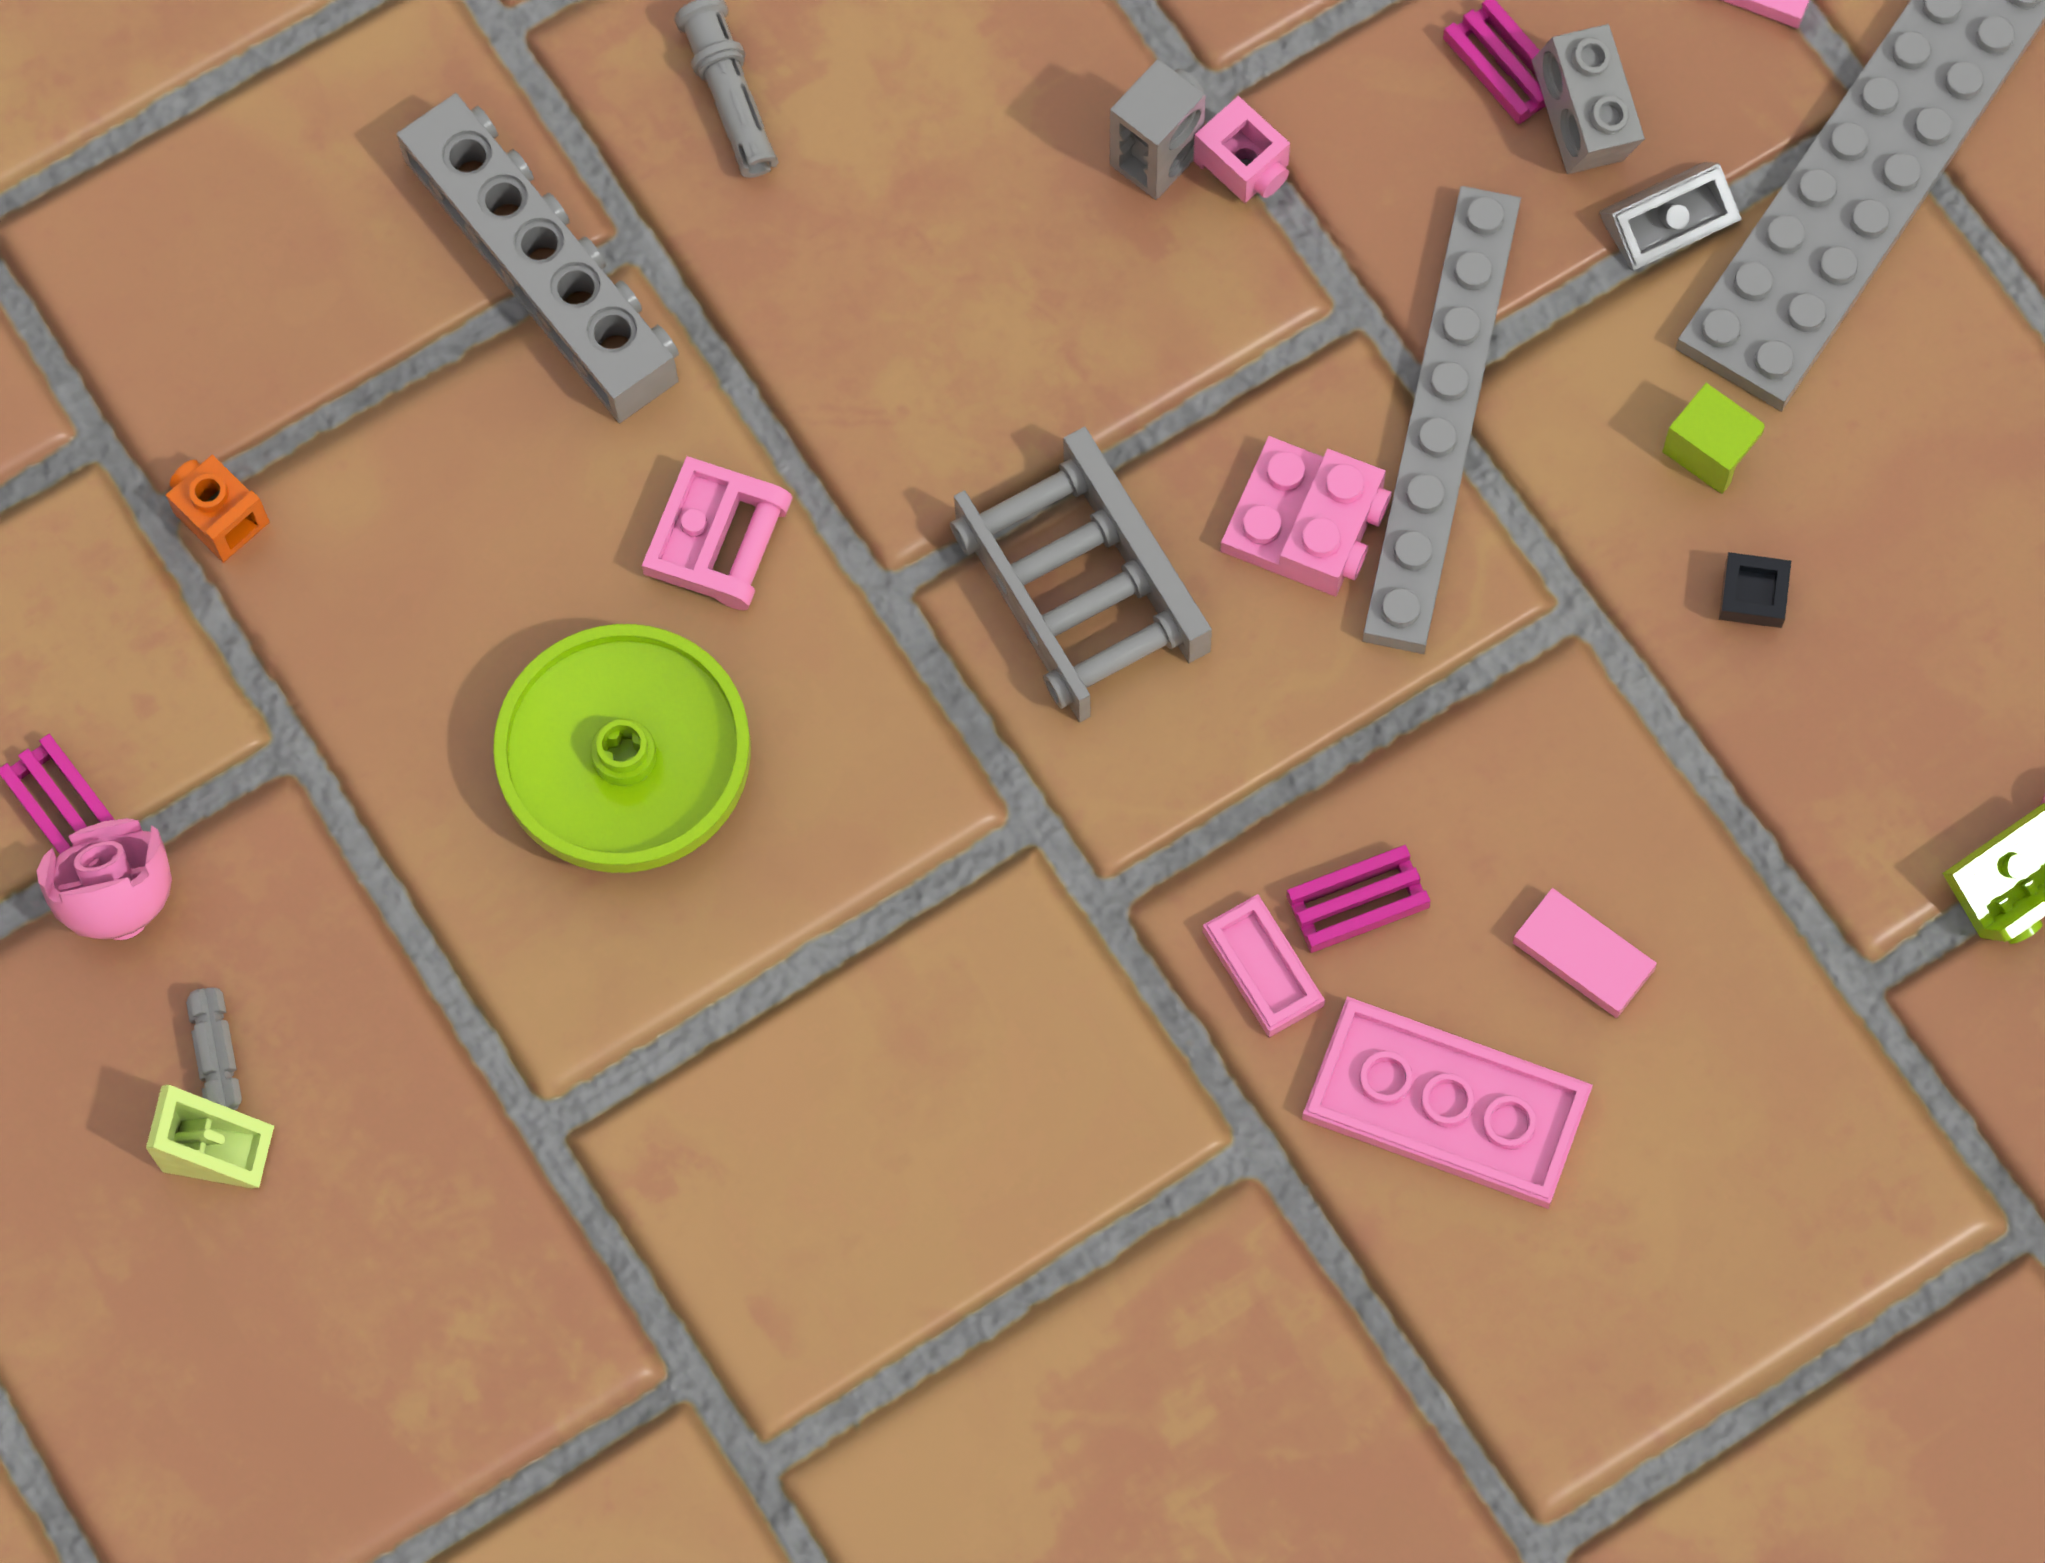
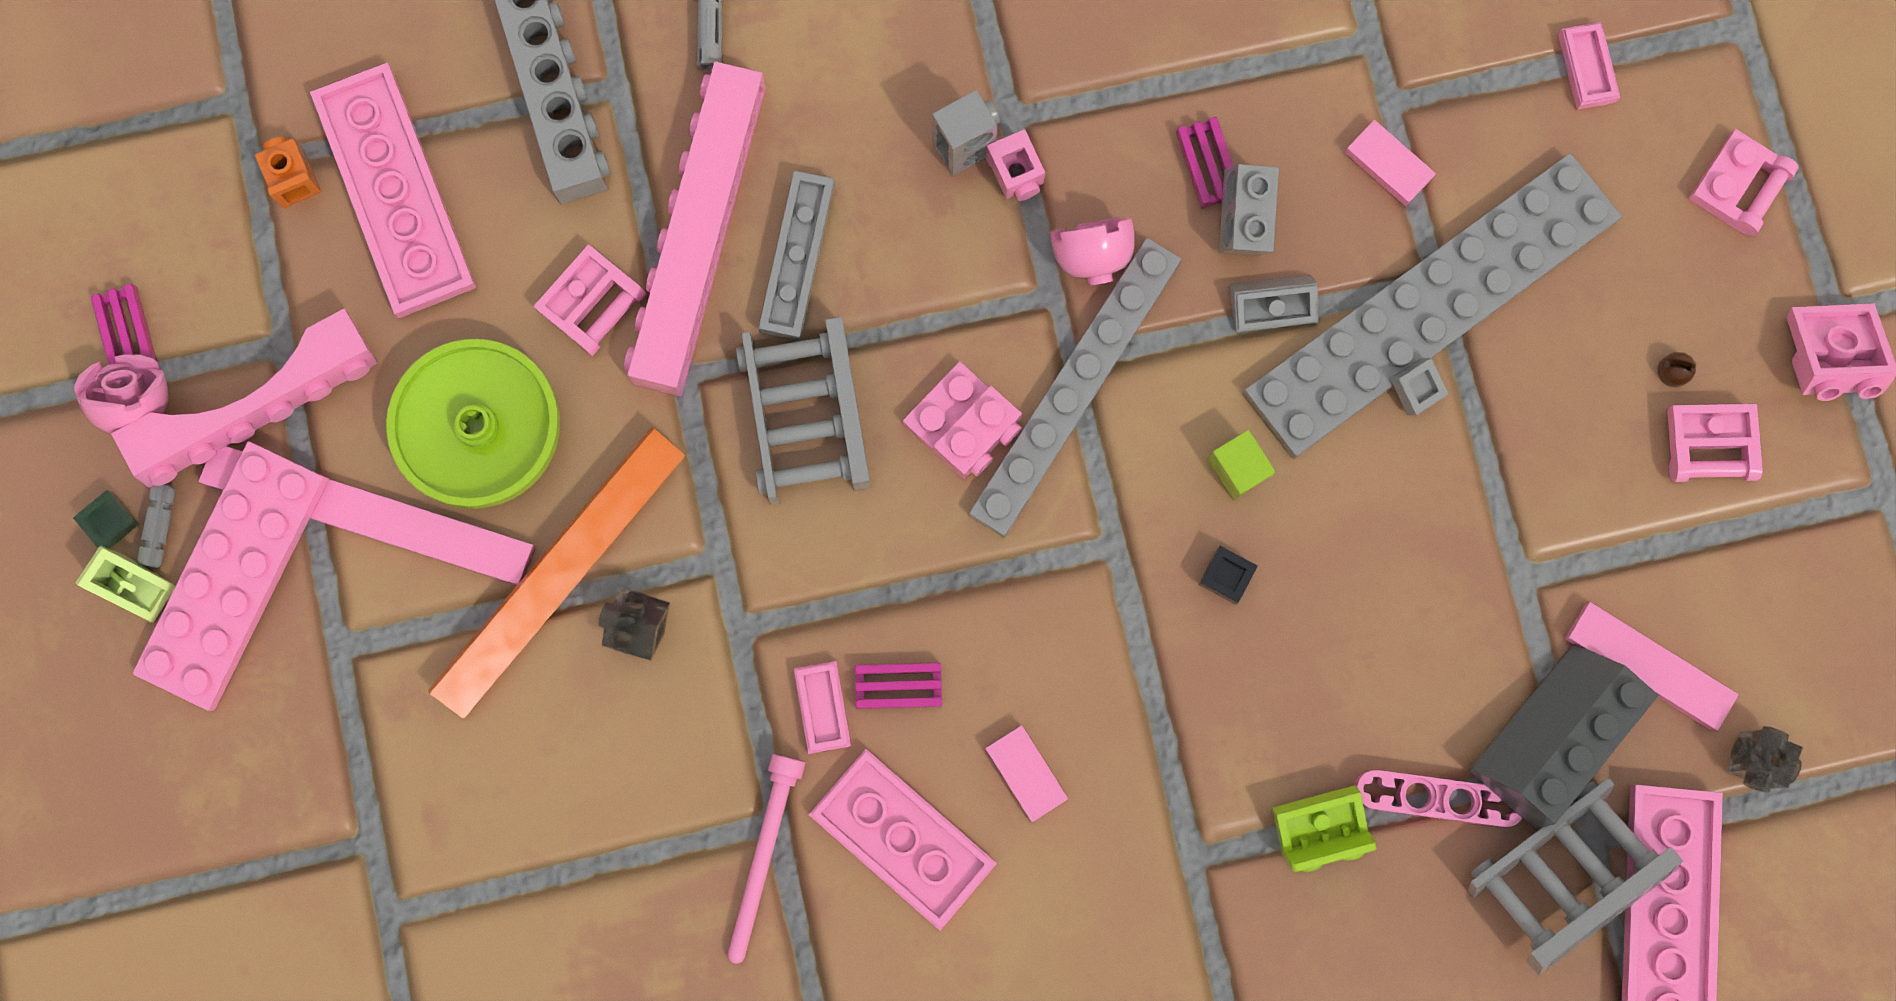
camera: 15 degrees right, 10 degrees up
none -> clear green plate [73,490,139,549]
none -> bright pink arch [111,308,378,488]
none -> bright pink plate [132,441,329,711]
none -> bright pink tile [198,446,535,585]
none -> bright pink plate [310,62,477,318]
none -> orange tile [428,427,686,719]
none -> clear smoke brick [598,588,670,661]
none -> bright pink brick [624,61,766,397]
none -> bright pink piece [728,754,806,964]
none -> light grey plate [758,171,835,341]
none -> bright pink cylinder [1050,217,1135,285]
none -> light grey plate [1390,358,1449,415]

